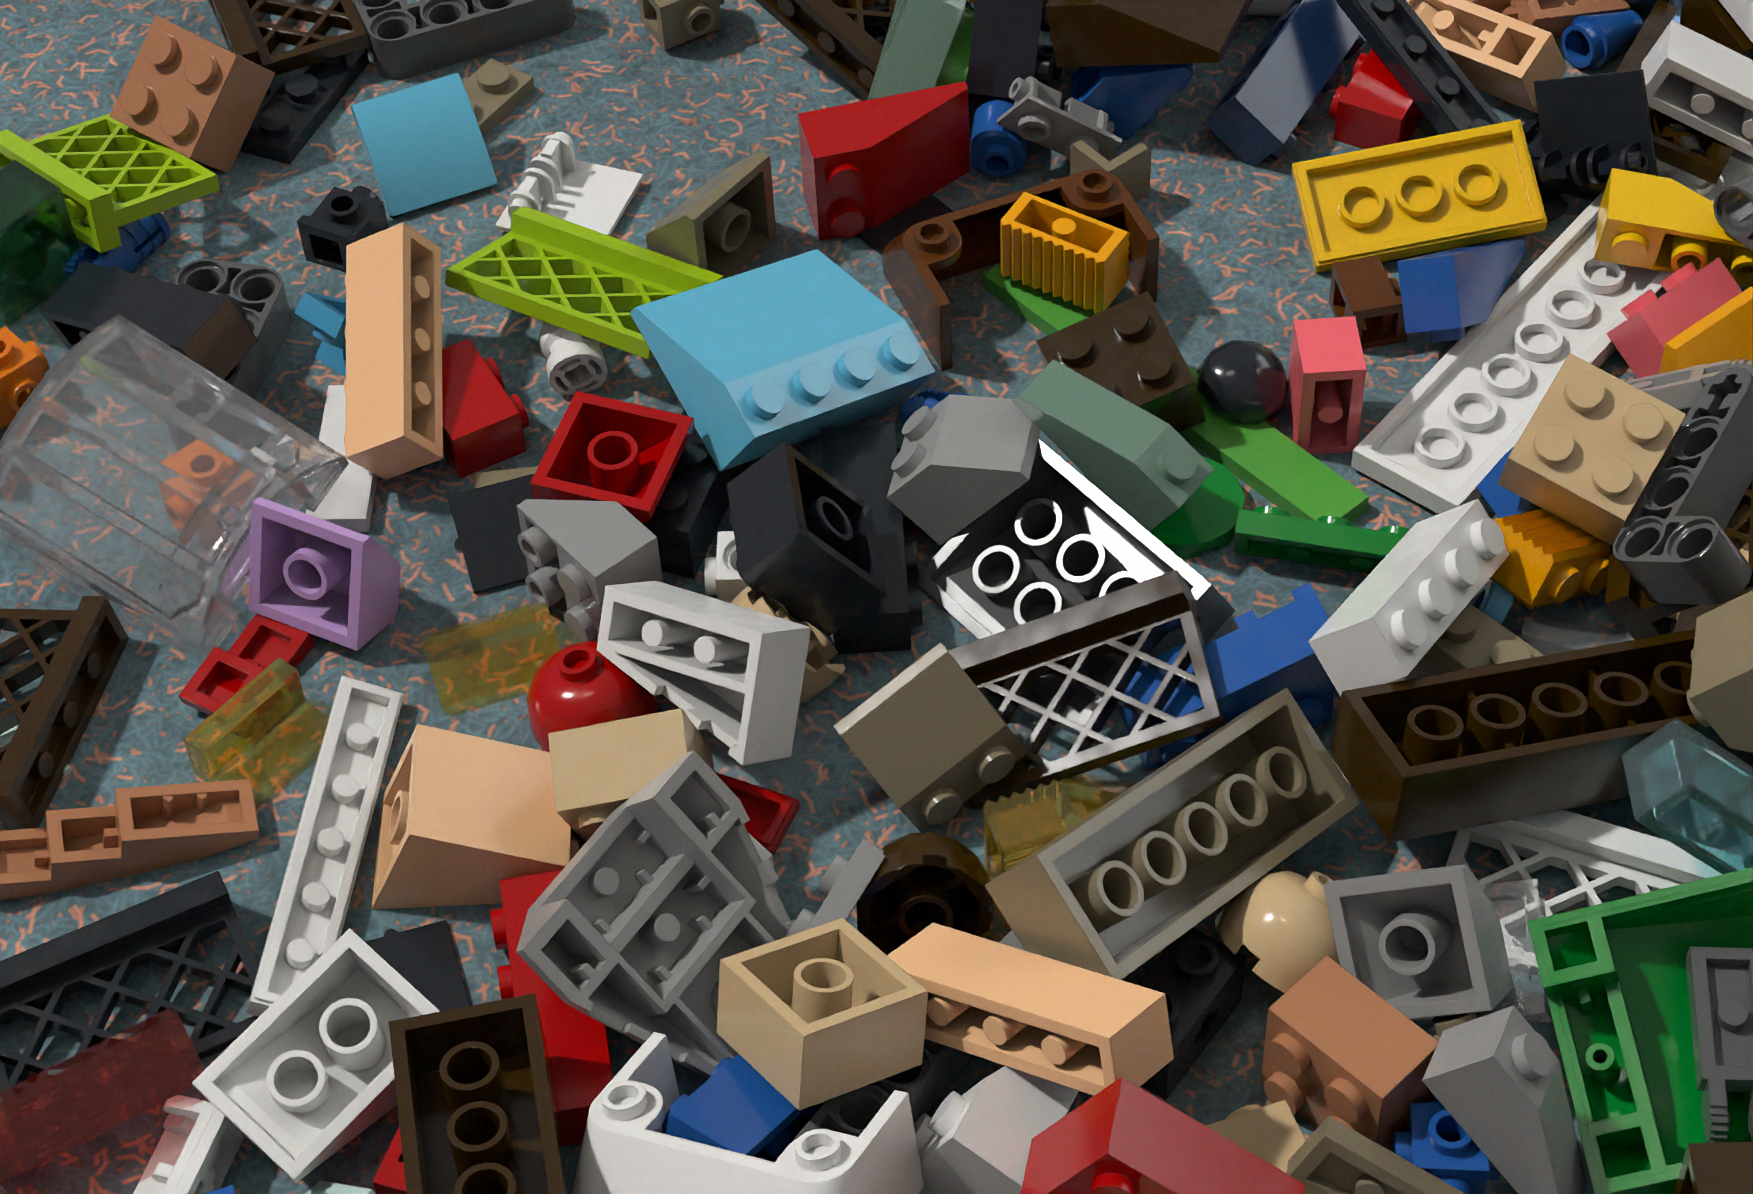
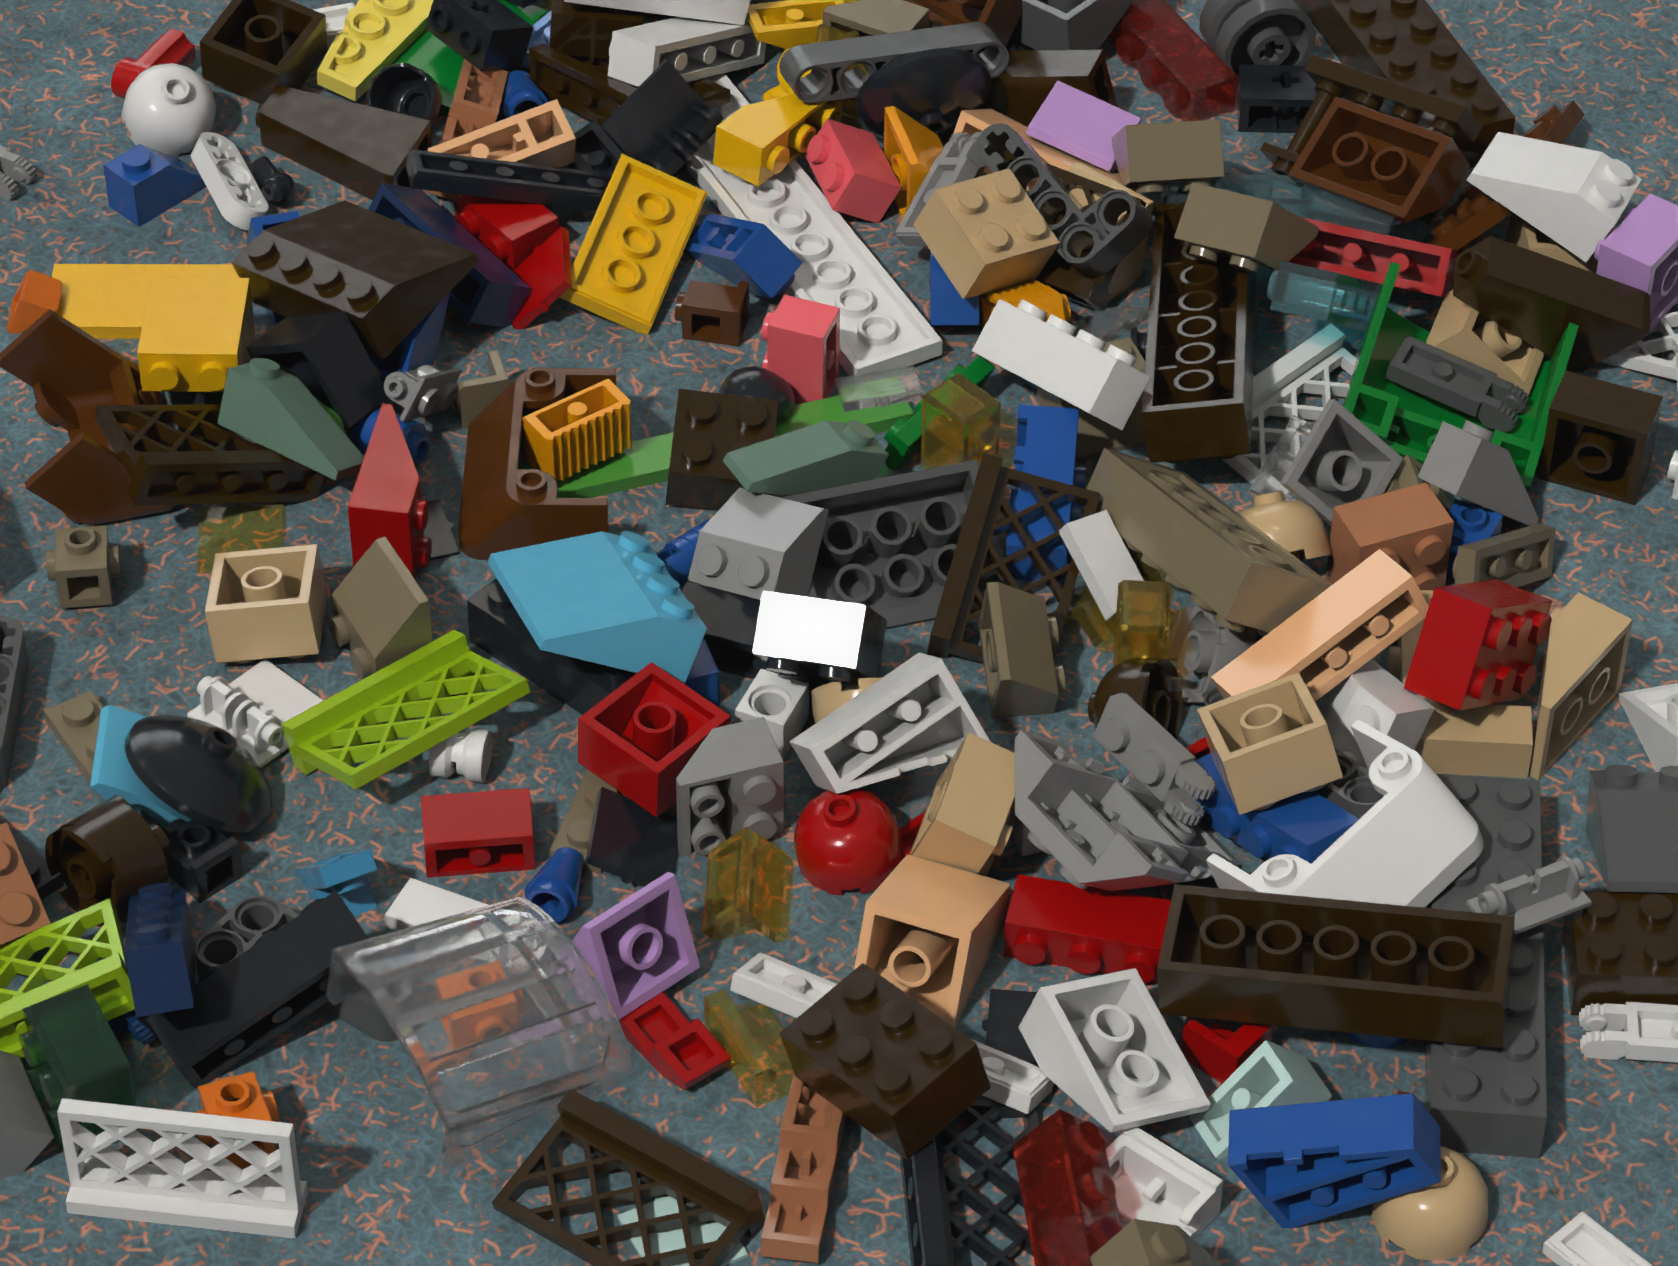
camera: 70 degrees left, 5 degrees down
light nougat brick [344,222,443,480] -> none
none -> dark brown brick [45,795,170,926]
none -> dark blue brick [124,883,196,1018]
none -> black dish [125,714,272,833]
none -> clear yellow piece [197,503,284,574]
none -> tan brick [205,544,328,663]
none -> red piece [513,226,572,330]
none -> blue cone [525,847,584,924]
none -> dark brown brick [779,963,991,1160]
none -> clear piece [834,366,925,412]
none -> clear yellow brick [921,373,1001,469]
none -> white tile [1058,510,1154,621]

